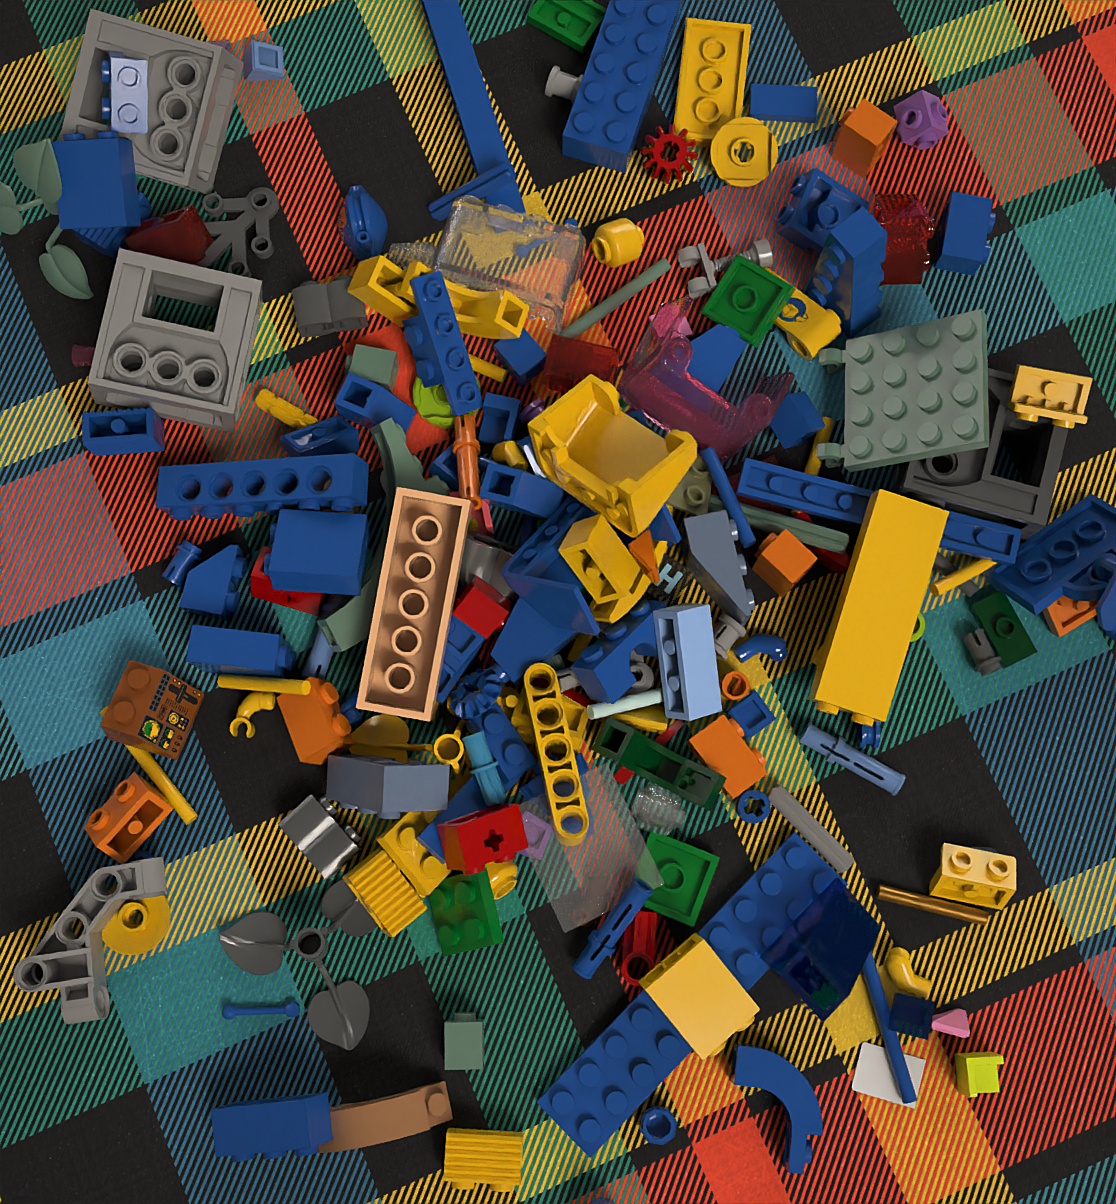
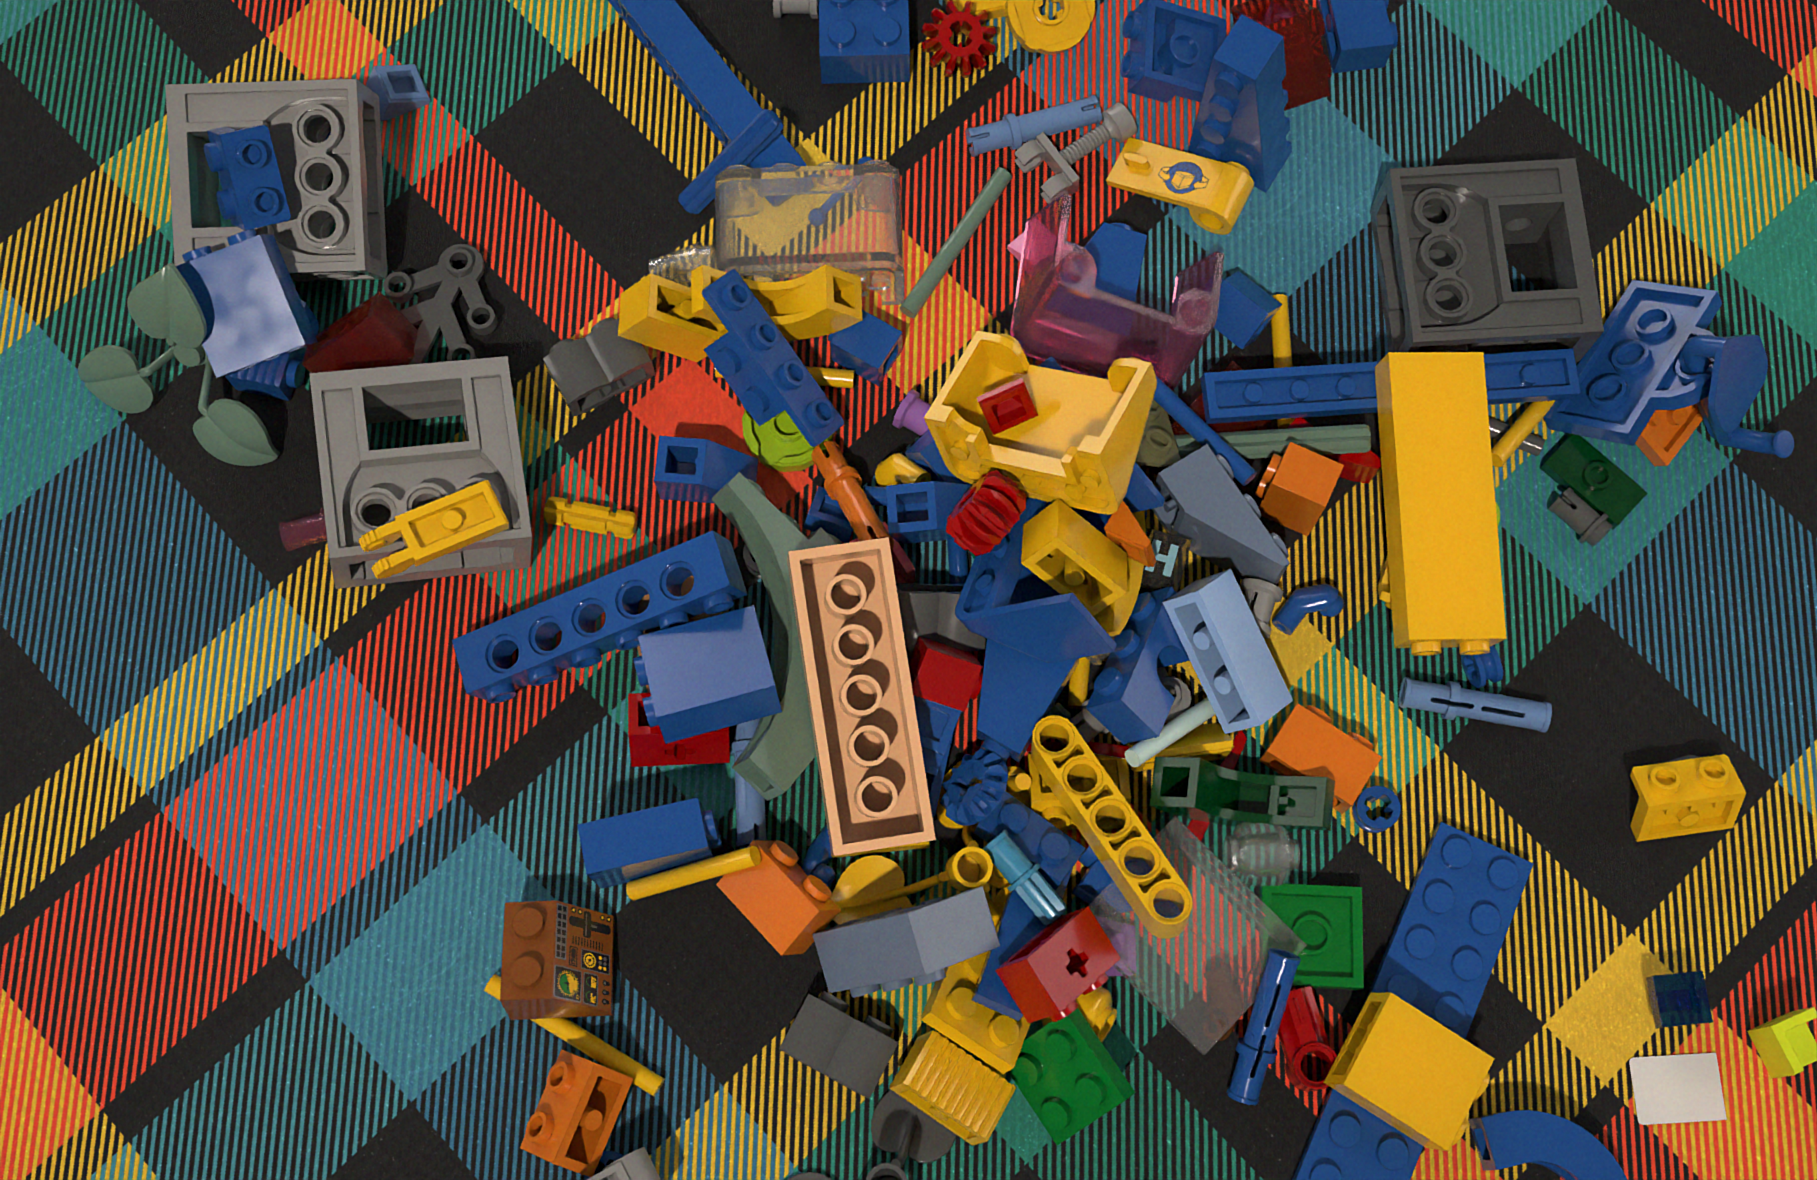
camera: 20 degrees left, 5 degrees down
blue brick [82,406,165,456] -> none
blue pin [161,540,203,587] -> none
blue slope [179,544,248,621] -> none
yellow arm [230,691,275,738] -> none
blue slope [280,415,359,457] -> none
blue hat [338,185,388,262] -> none
sand green brick [345,344,400,394] -> none
blue panel [479,392,521,446] -> none
clear red brick [543,334,620,393] -> none
yellow head [592,218,644,268] -> none
green plate [700,254,796,348] -> none
orange hinge [719,671,749,700] -> none
blue tile [725,690,776,741] -> none
clear blue slope [759,877,881,1022] -> none
light grey axle [766,784,855,873] -> none
sand green plate [817,309,989,472] -> none
blue bar [857,951,918,1104] -> none
pearl gold bar [876,884,989,926] -> none
yellow arm [886,947,932,998] -> none
bright pink slope [923,1008,970,1038] -> none
yellow bracket [1006,364,1093,428] -> none
none -> yellow hinge [358,480,509,579]
none -> red gear [946,470,1027,556]
none -> medium blue pin [965,95,1102,157]
none -> red slope [976,377,1038,435]

